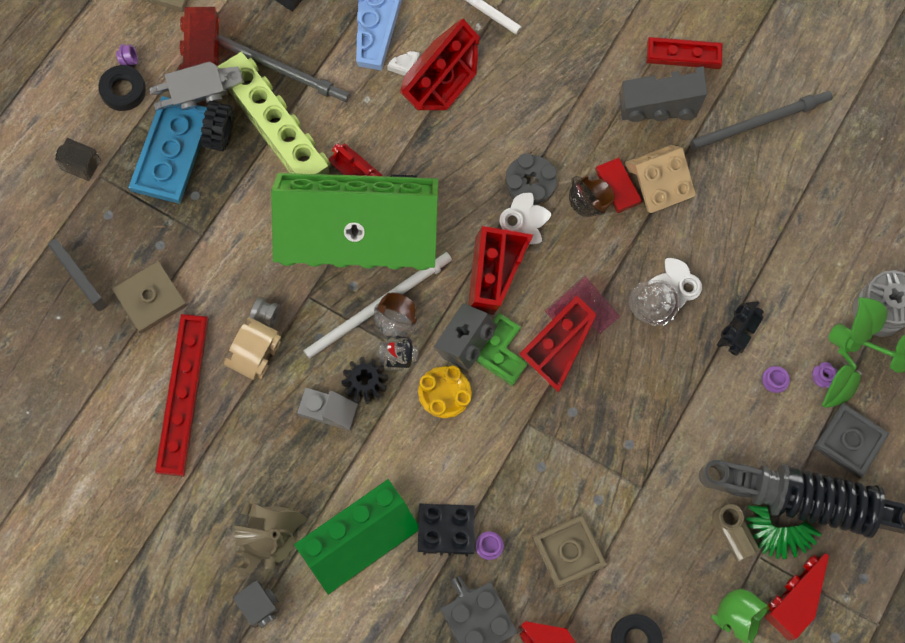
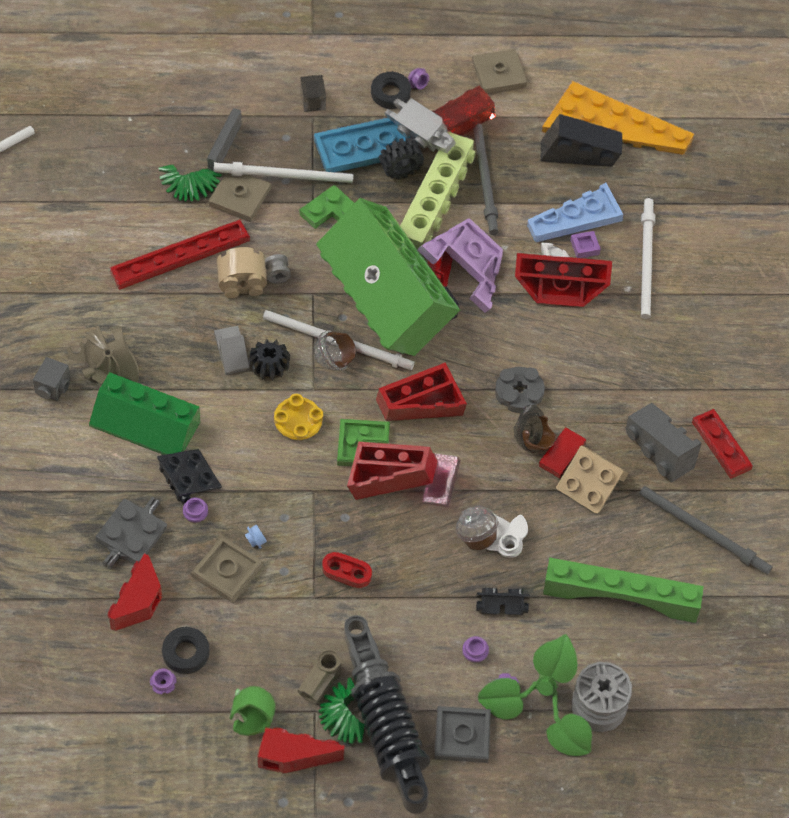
camera: 60 degrees right, 15 degrees down
head [378,336,418,371] -> none
dark grey brick [434,303,497,370] -> none
white plate [499,193,551,244] -> none
none -> green hair [158,164,222,202]
none -> white bar [214,162,353,183]
none -> light blue plate [245,524,267,549]
none -> bright green plate [299,185,354,229]
none -> red plate [322,552,372,588]
none -> lavender wing [418,218,503,313]
none -> bright green arch [543,558,704,623]
none -> medium lavender plate [570,231,601,258]

